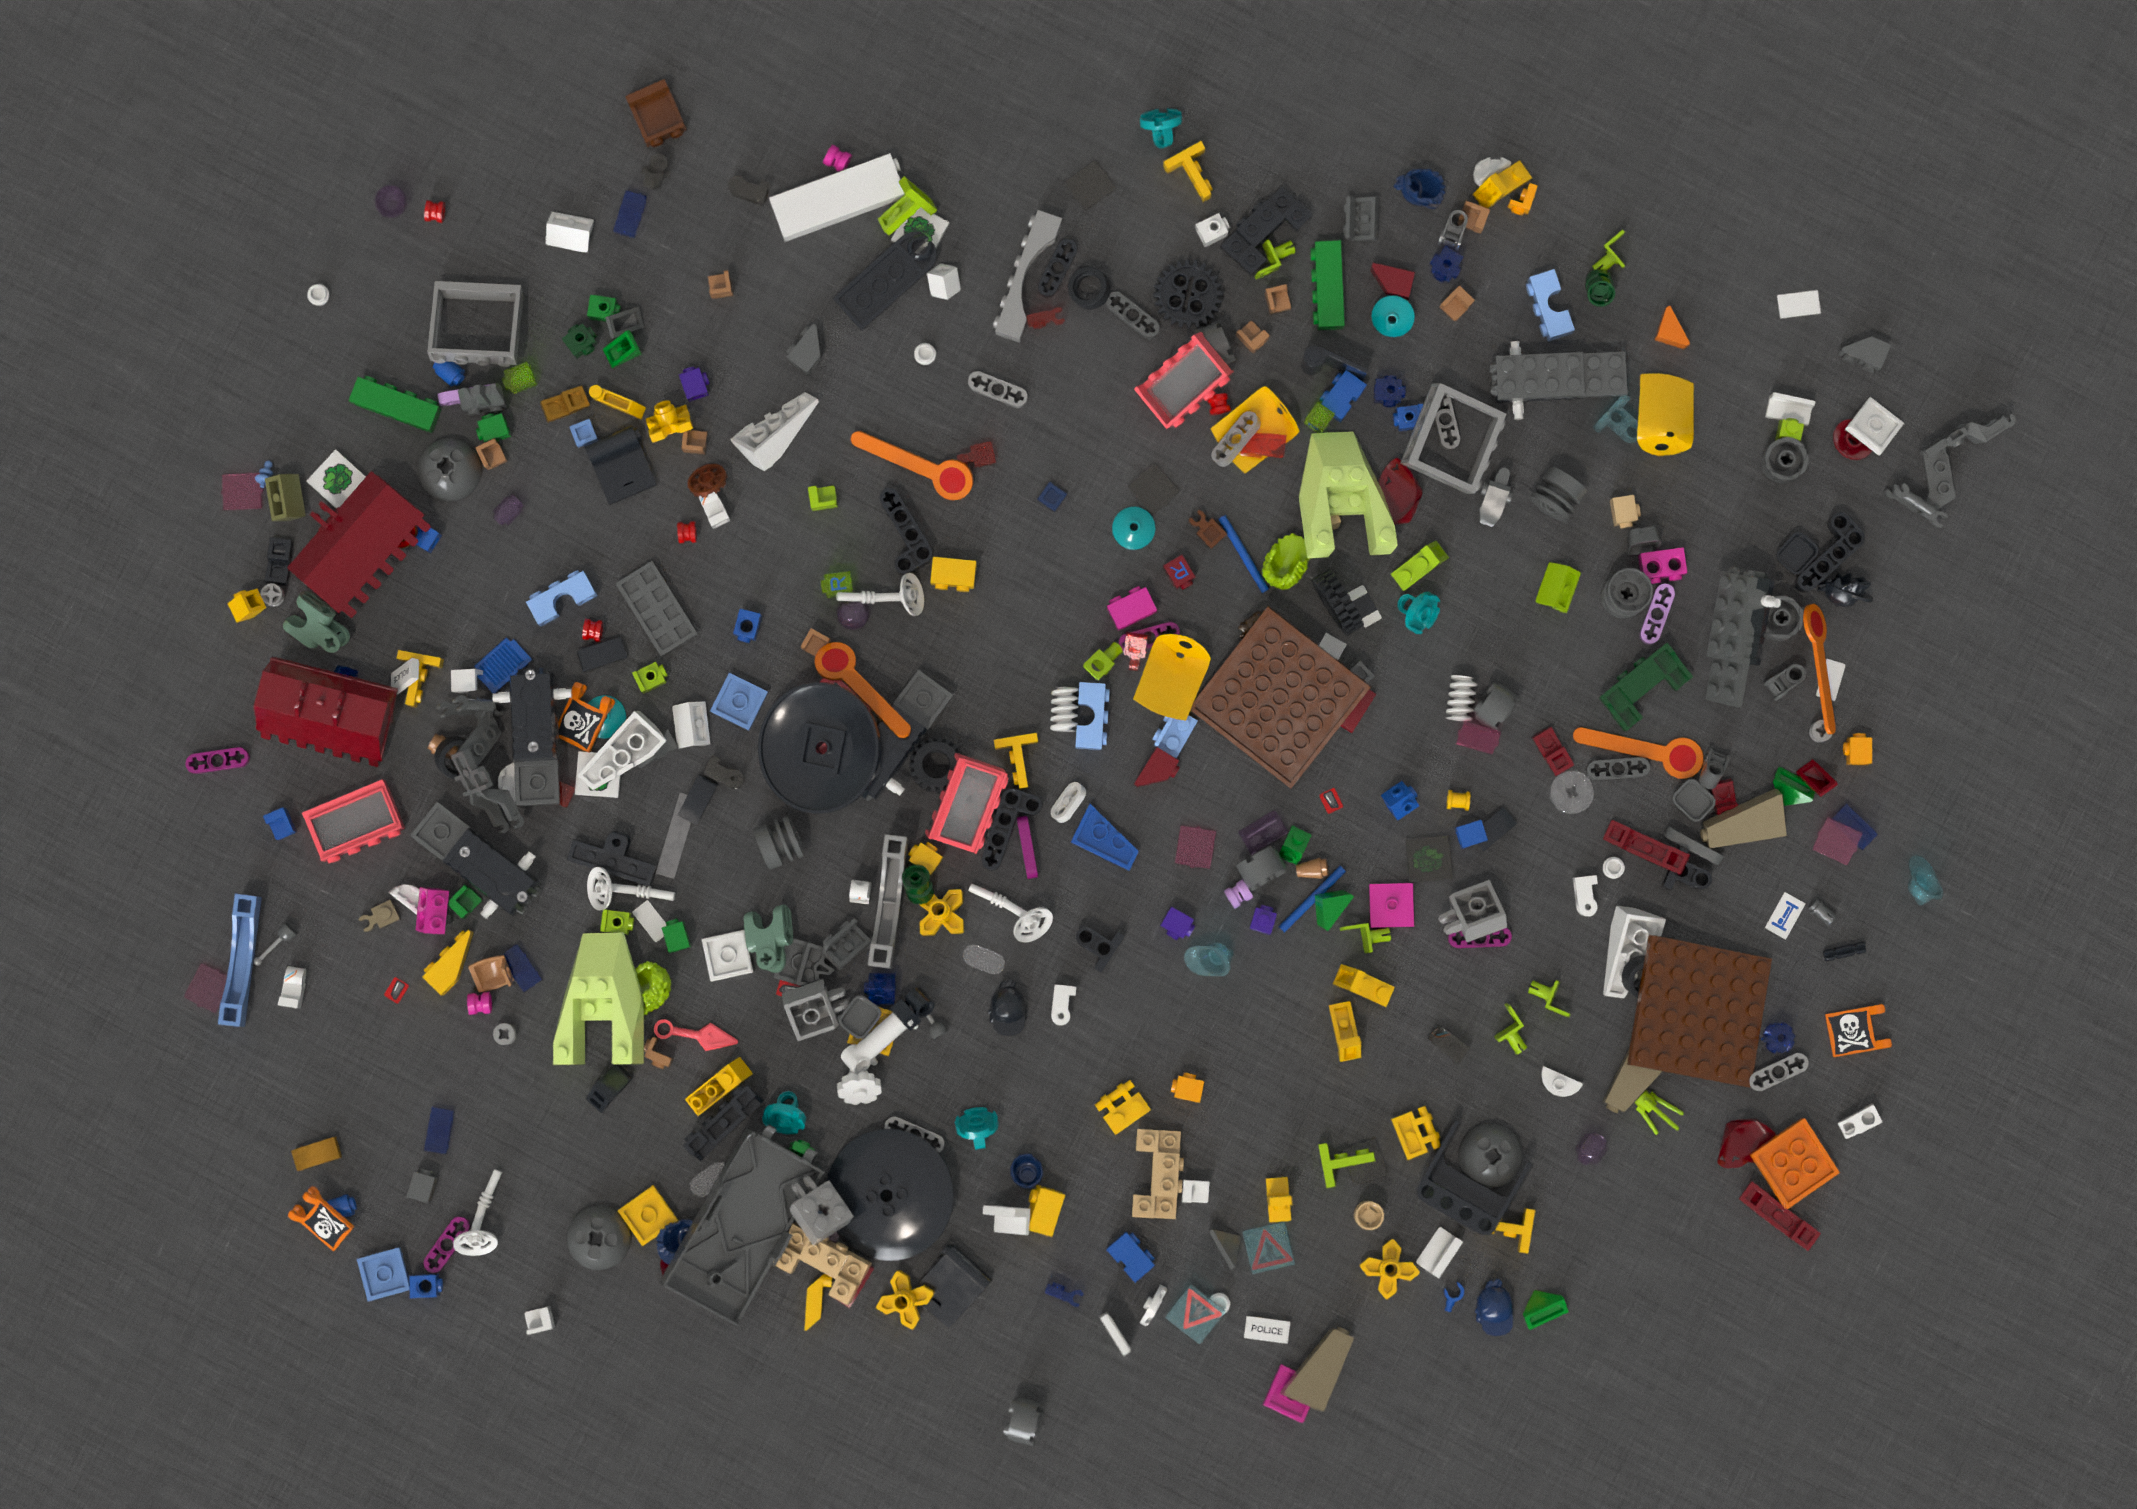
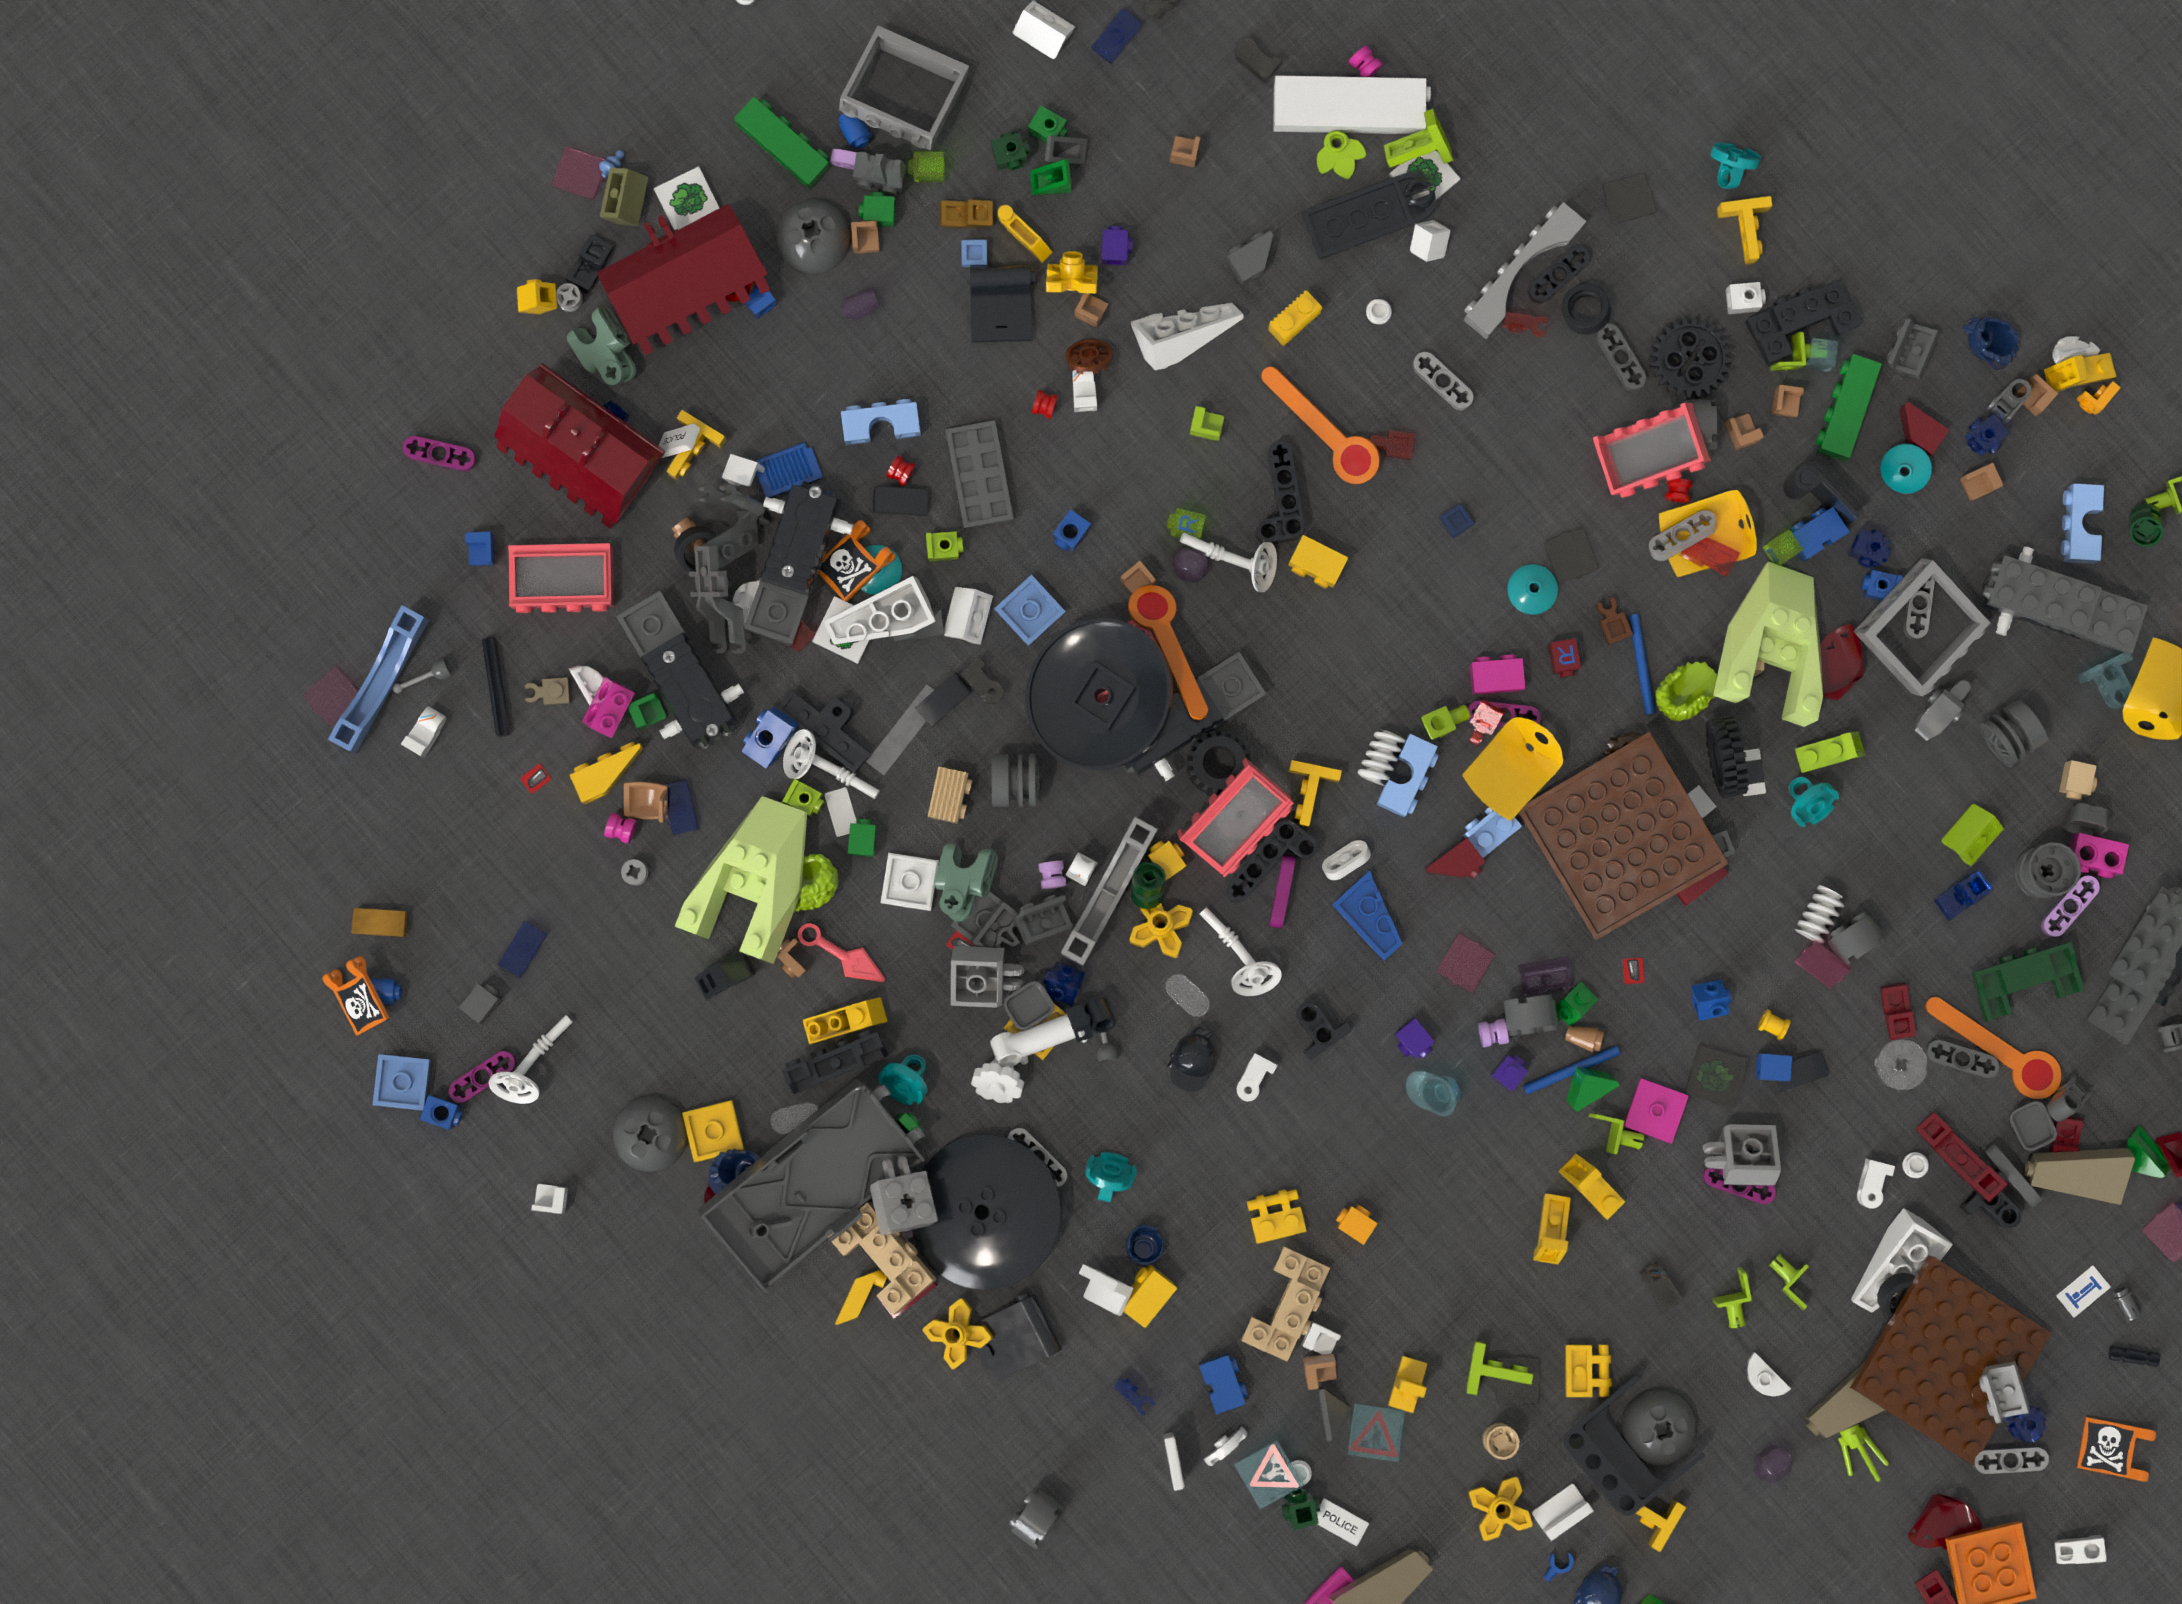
camera: 15 degrees right, 0 degrees up
none -> black axle [482,637,510,737]
none -> brick [741,706,799,769]
none -> tan brick [928,767,972,824]
none -> lavender wheel [1038,860,1066,889]
none -> yellow brick [1268,291,1322,346]
none -> dark green brick [1281,1488,1320,1530]
none -> medium nougat panel [1303,1353,1337,1390]
none -> lime plate [1317,130,1366,179]
none -> clear light blue panel [1805,338,1838,372]
none -> clear blue brick [1934,869,1994,921]
none -> light grey bracket [1980,1361,2030,1423]

